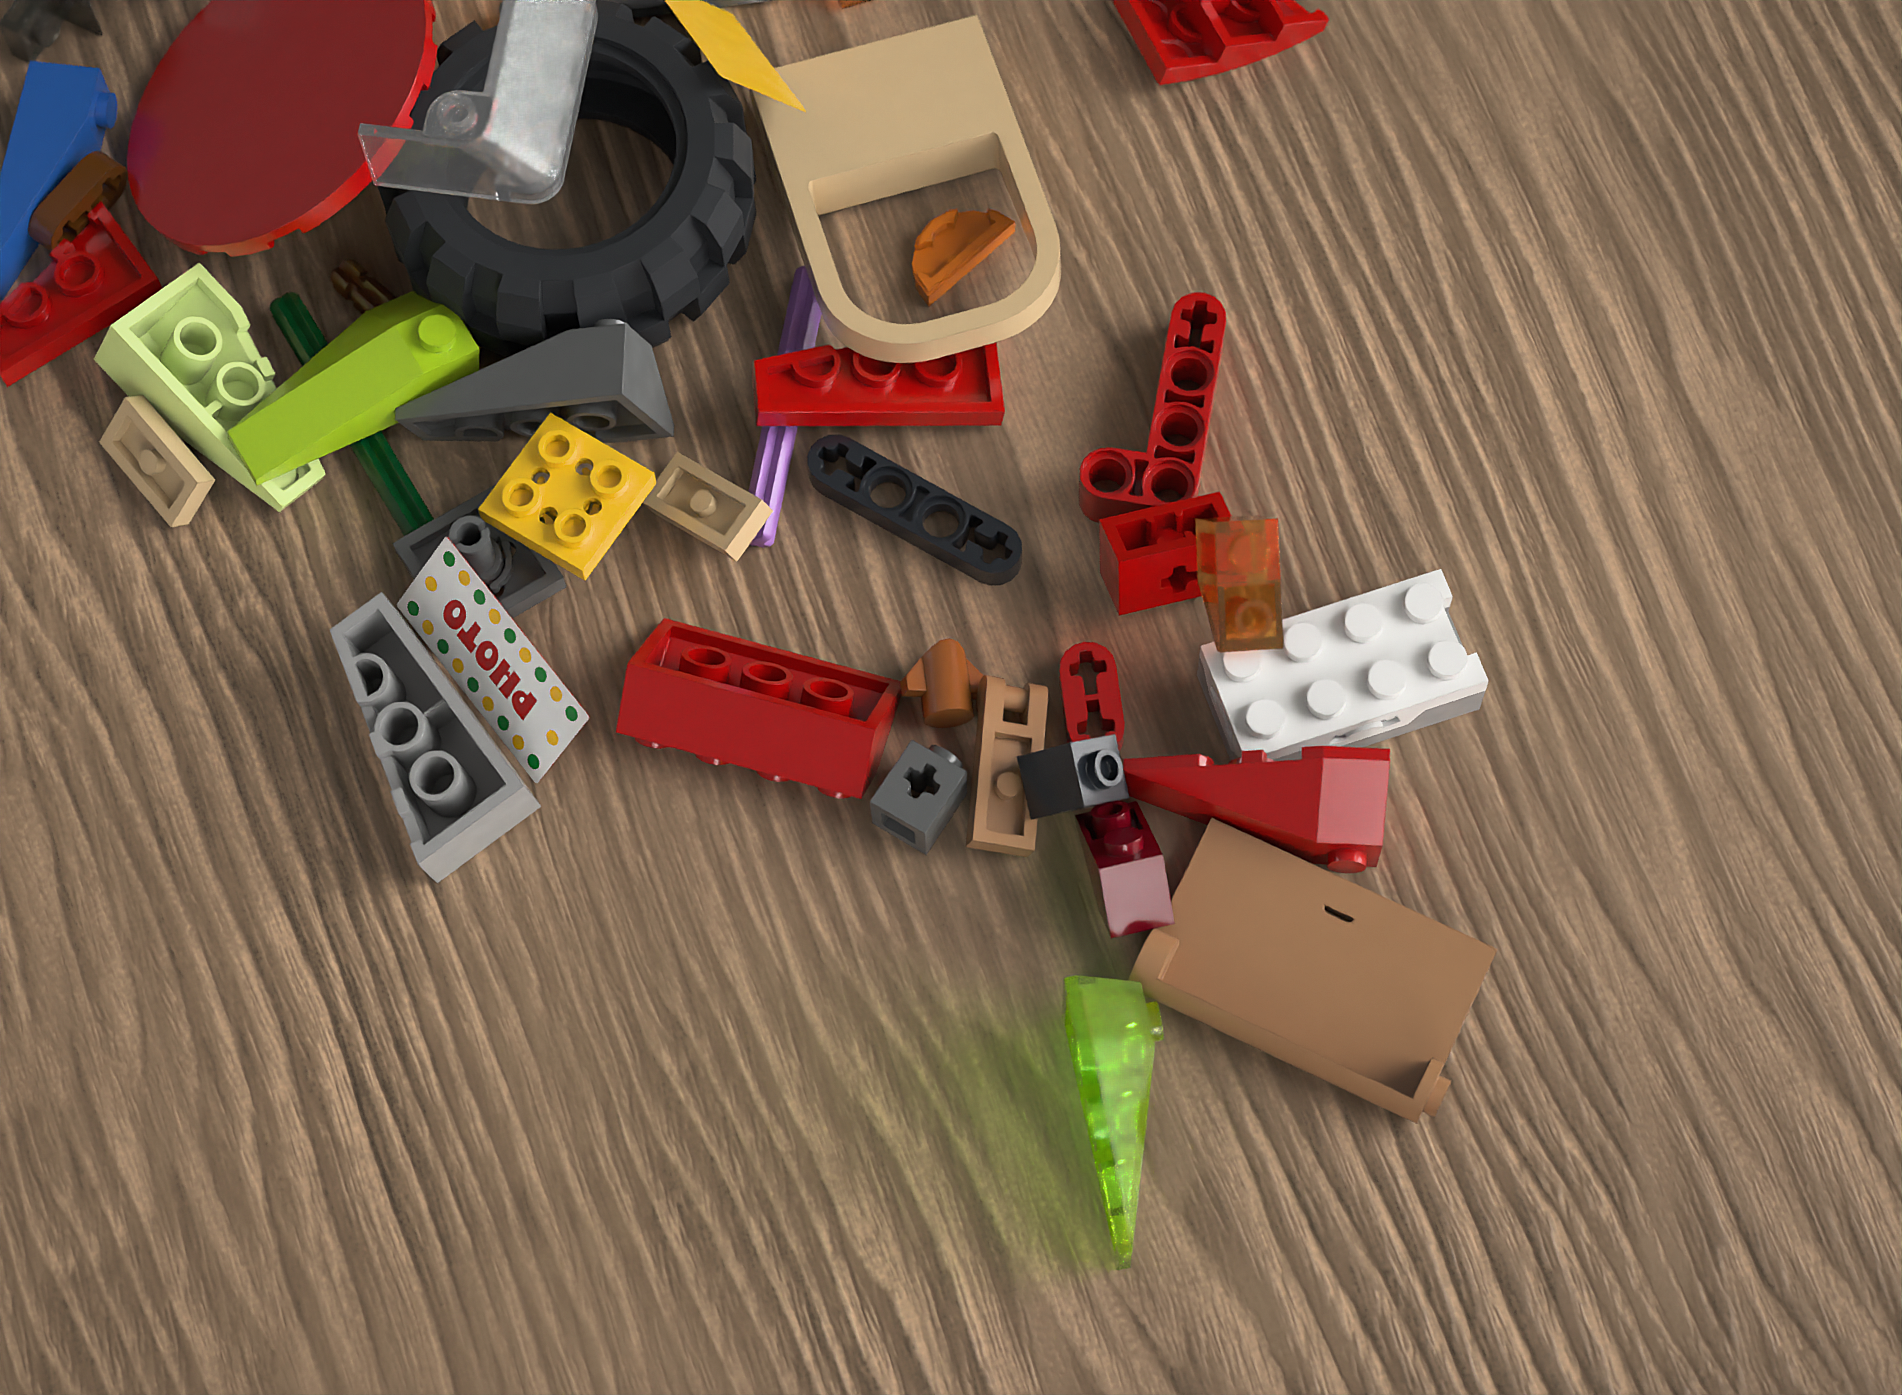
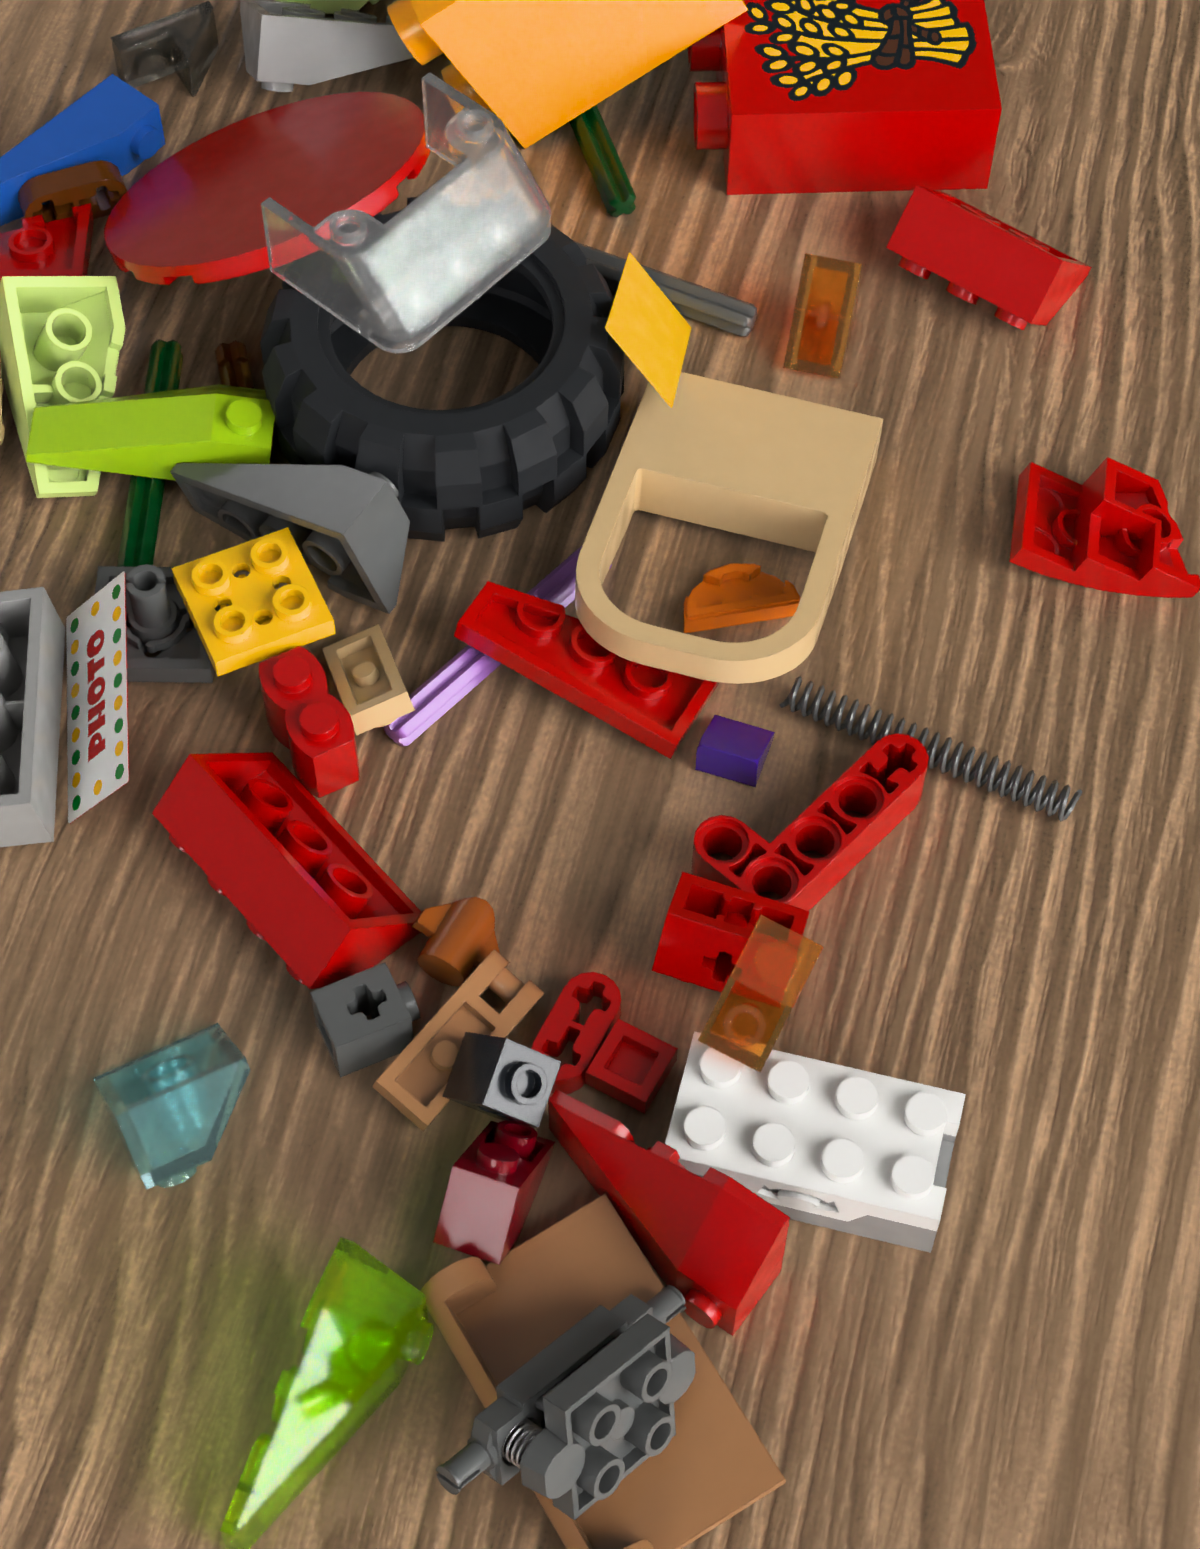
camera: 30 degrees right, 10 degrees down
black beam [807,434,1022,586] -> none
none -> clear light blue slope [93,1023,250,1190]
none -> red brick [259,646,360,798]
none -> dark grey piece [436,1285,696,1520]
none -> red plate [585,1019,678,1114]
none -> dark purple slope [695,715,775,787]
none -> dark grey piece [780,676,1082,822]

